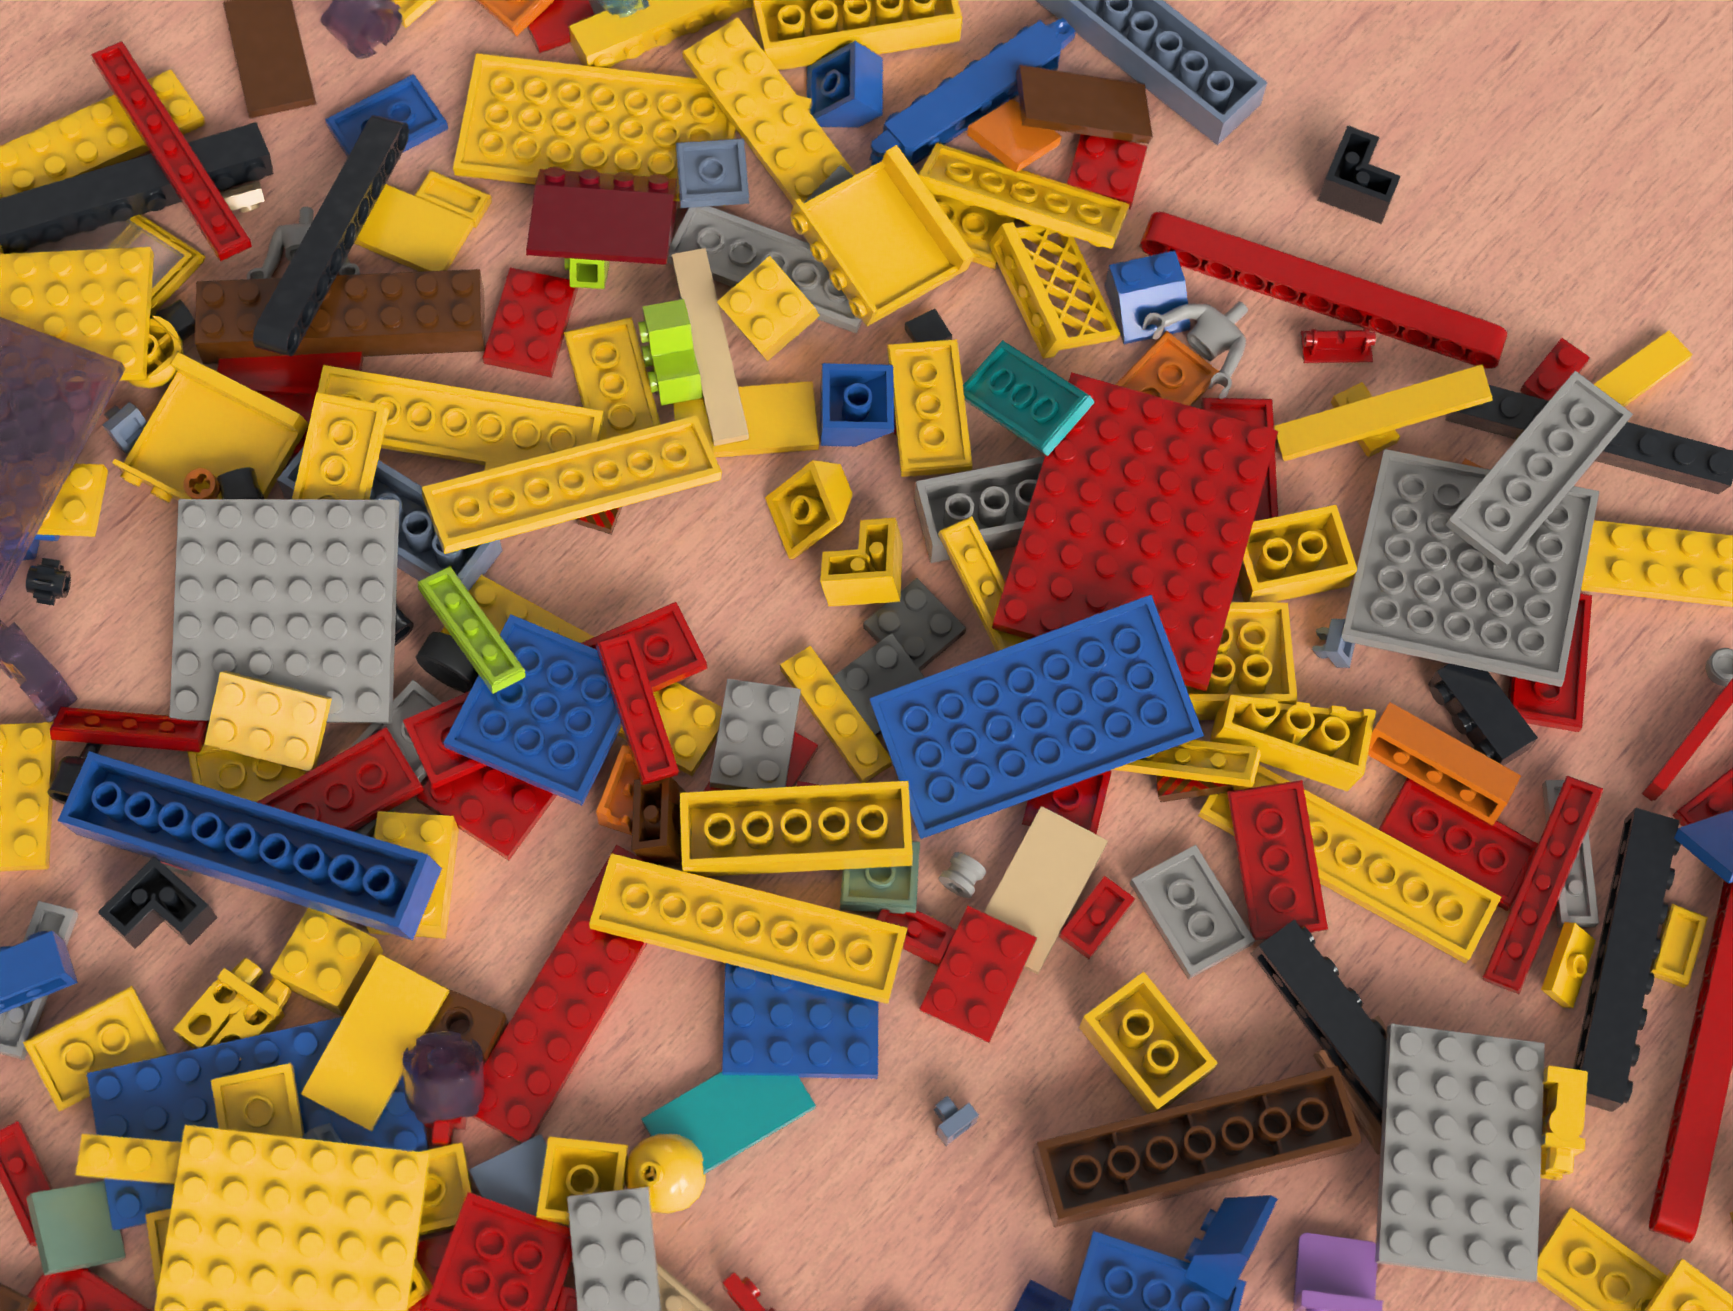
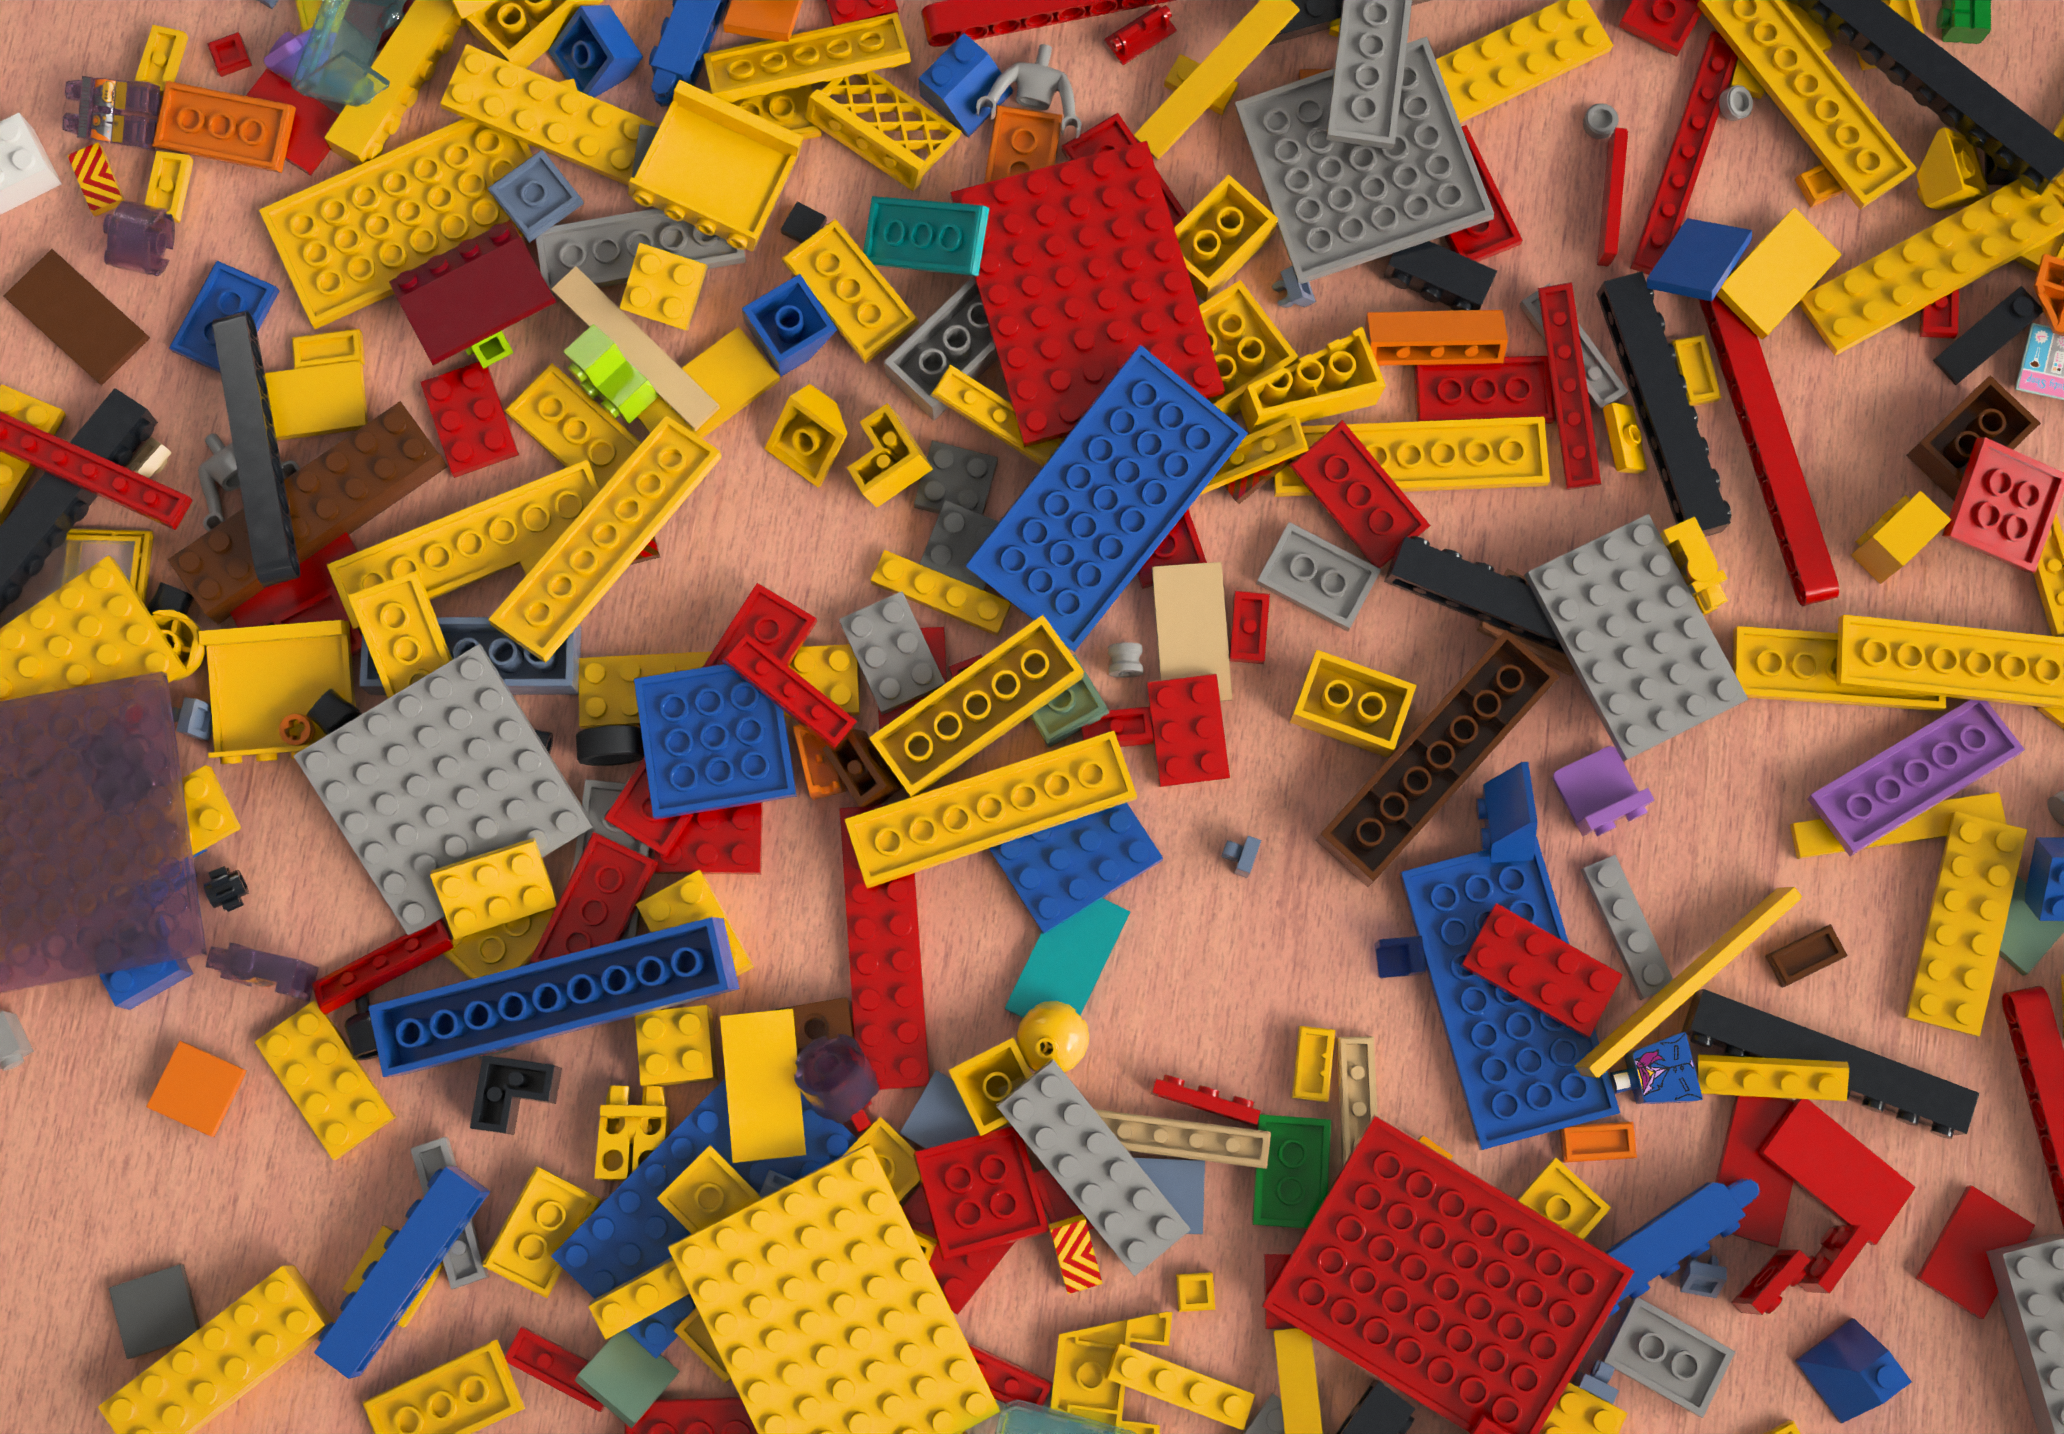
camera: 30 degrees left, 10 degrees up
lime tile [417,566,526,694] -> none

